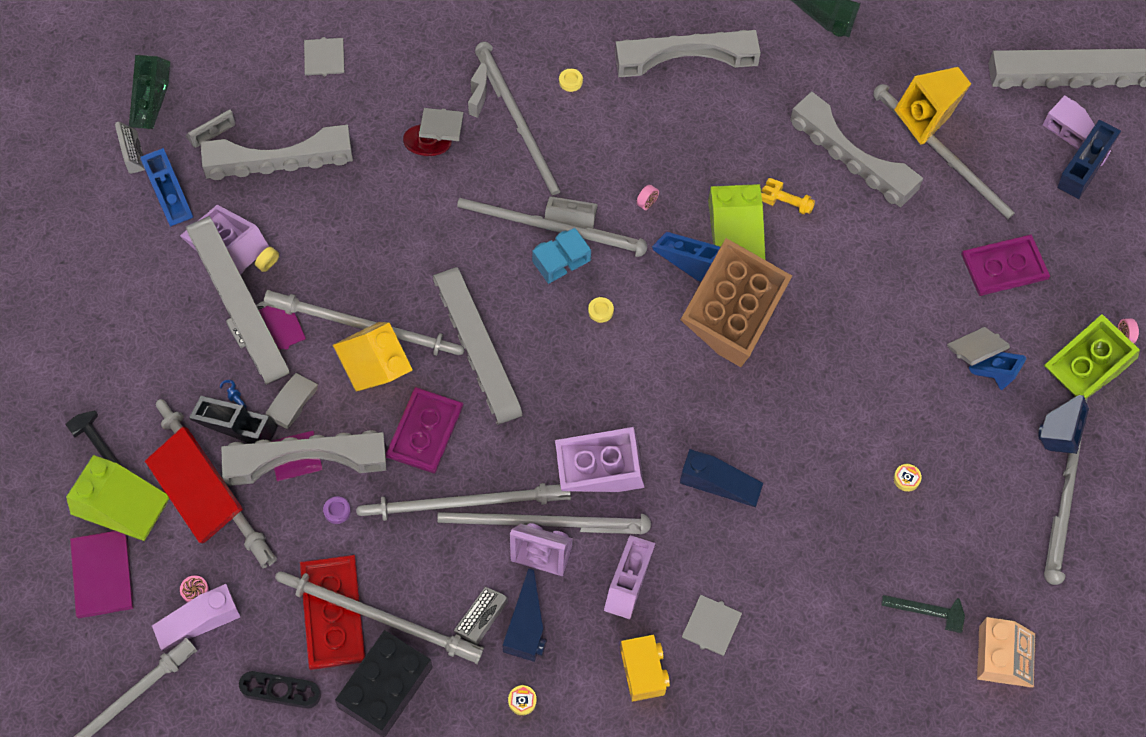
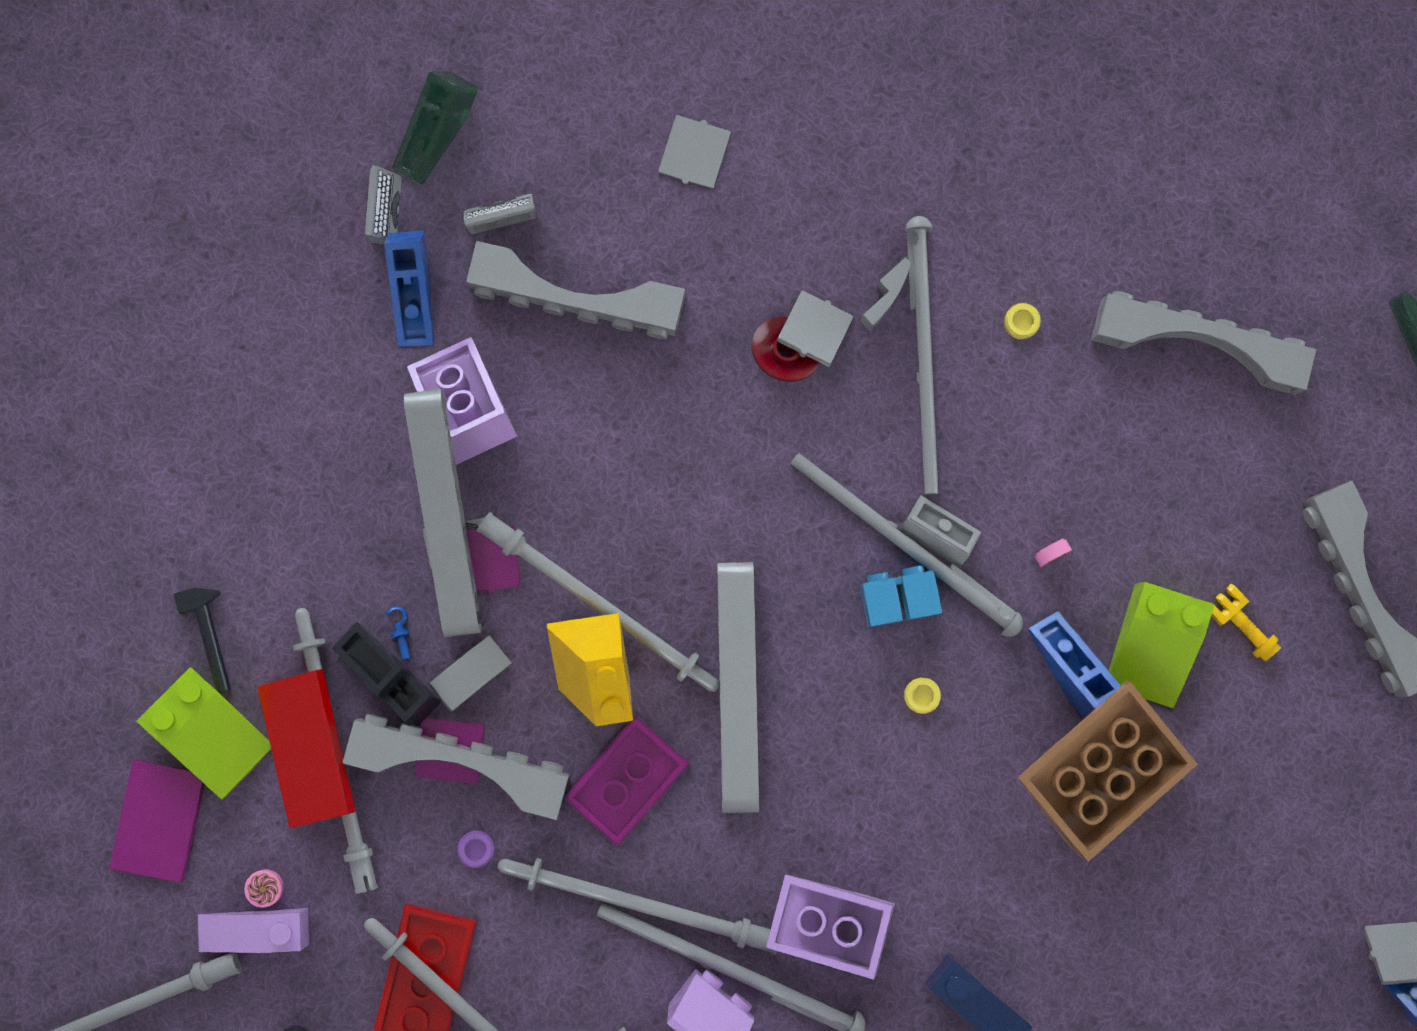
camera: 20 degrees right, 20 degrees up
light yellow tile [255,247,279,272] -> none

